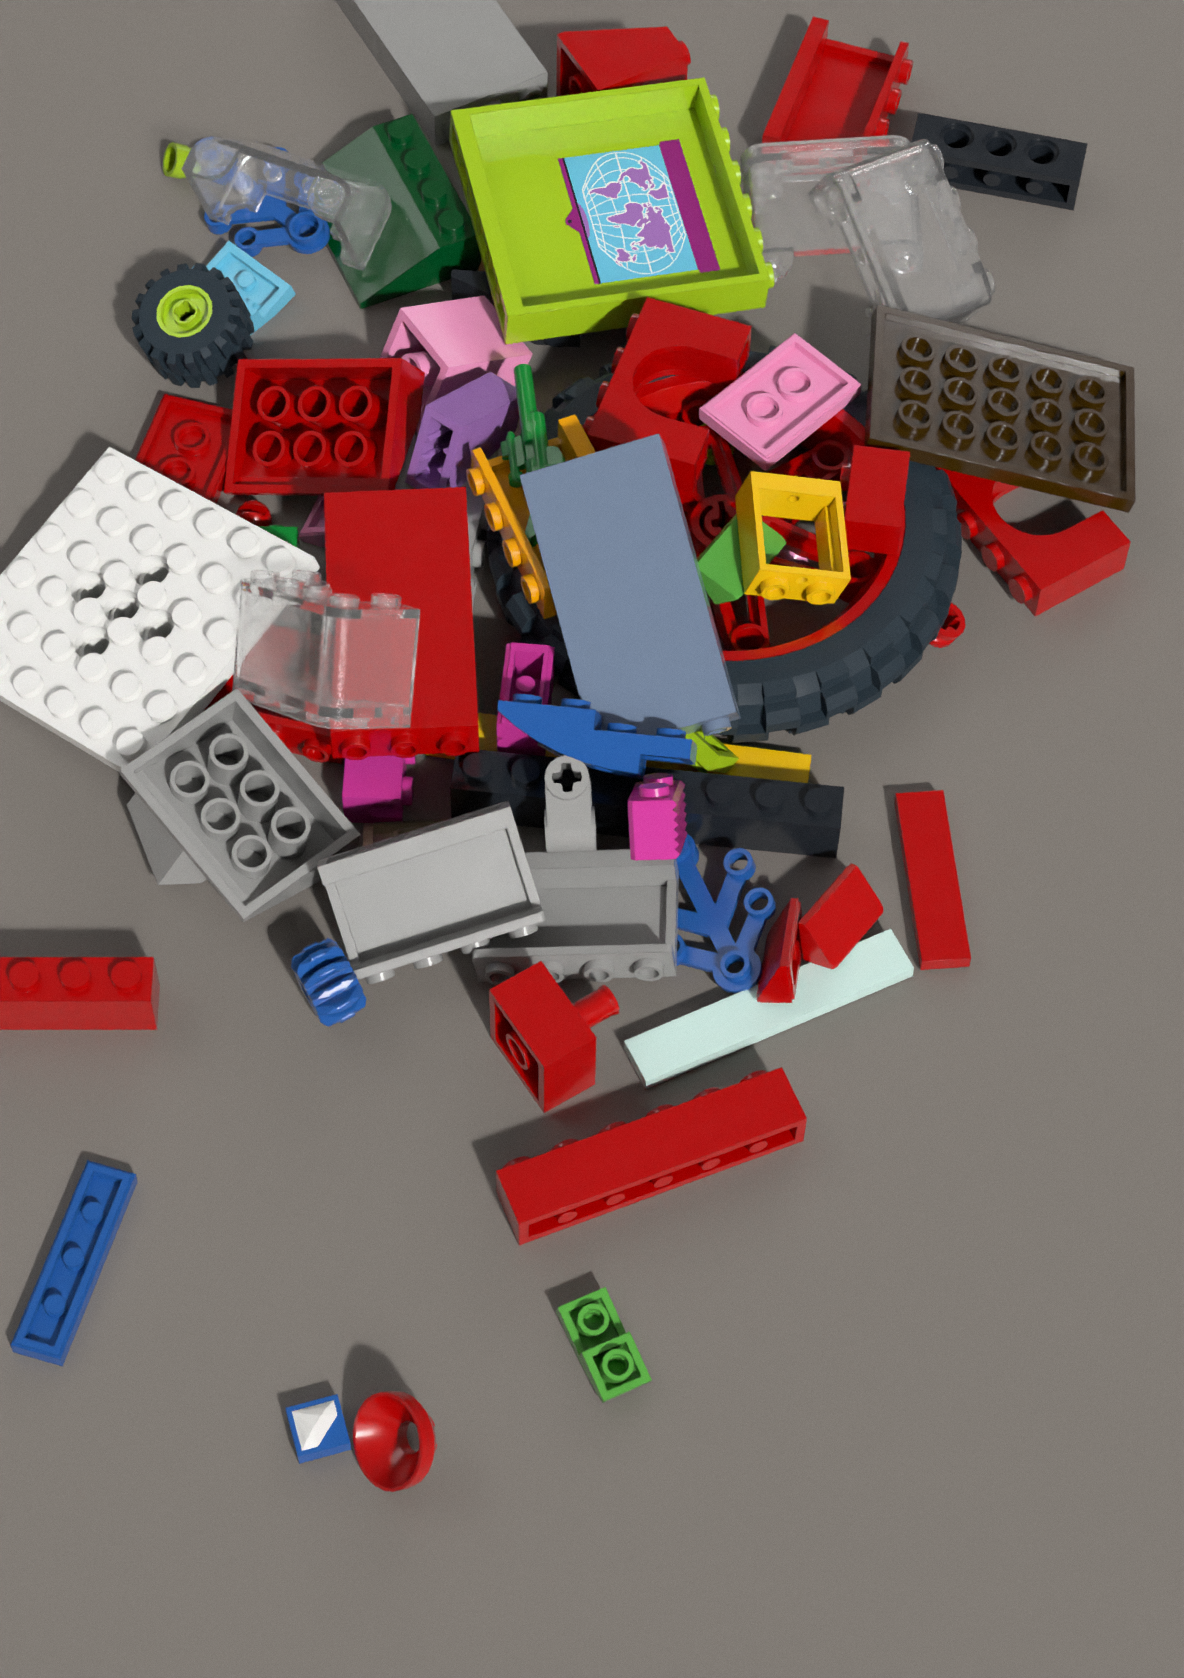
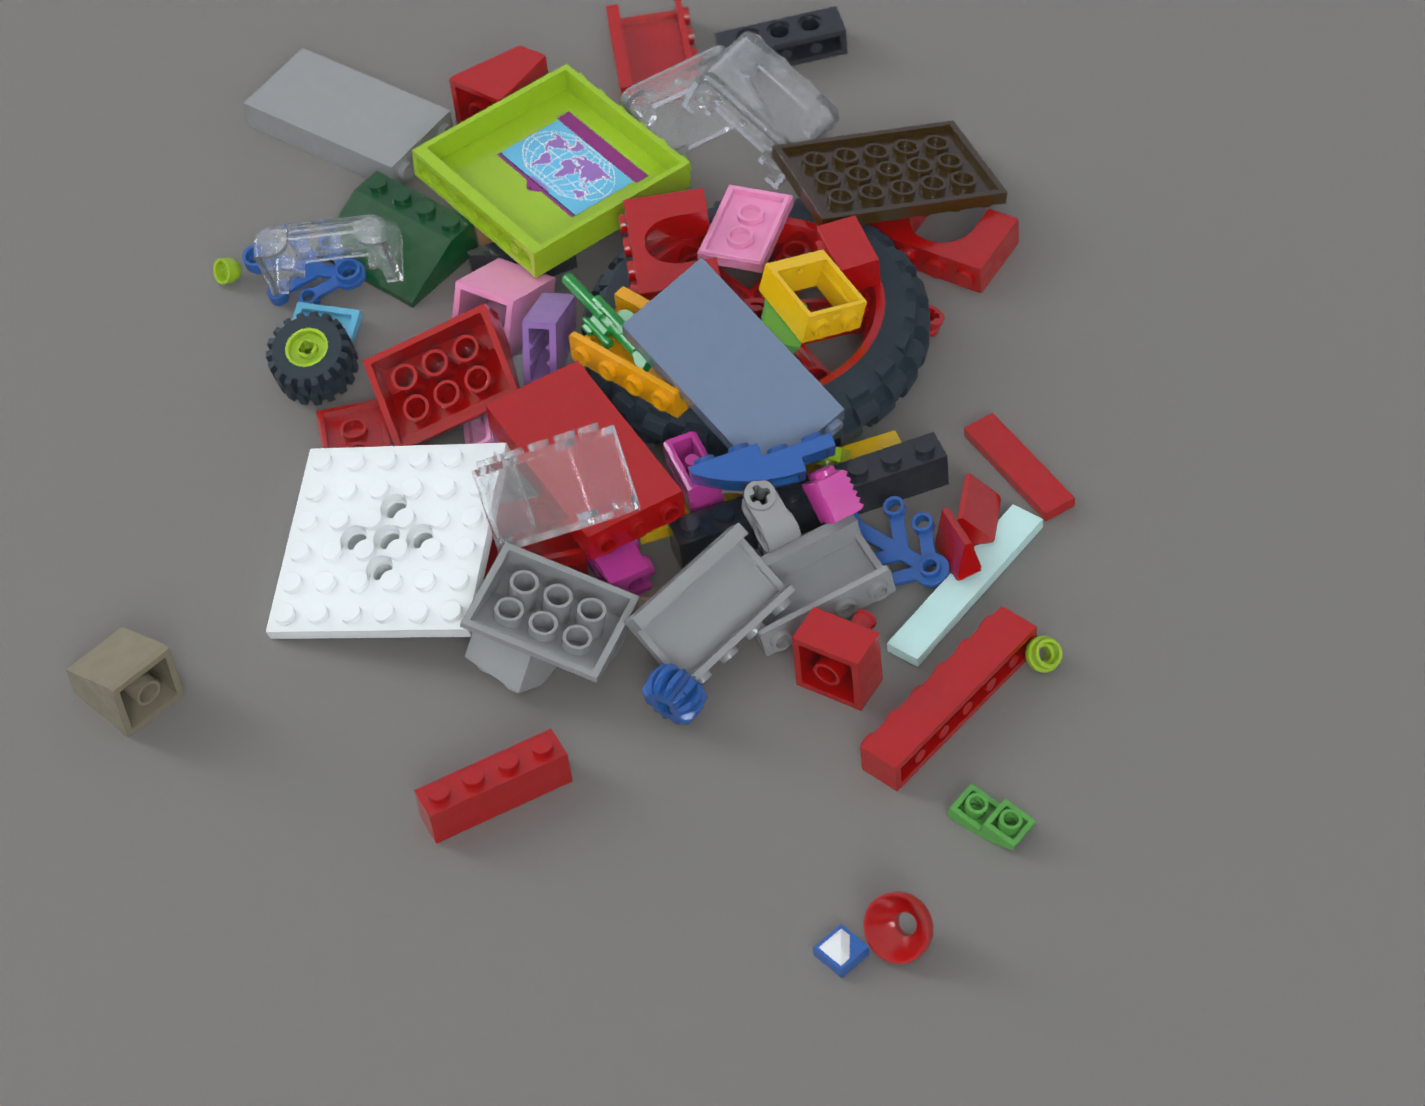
camera: 20 degrees left, 10 degrees down
blue tile [11,1160,138,1367] -> none
none -> lime plate [1026,635,1062,673]

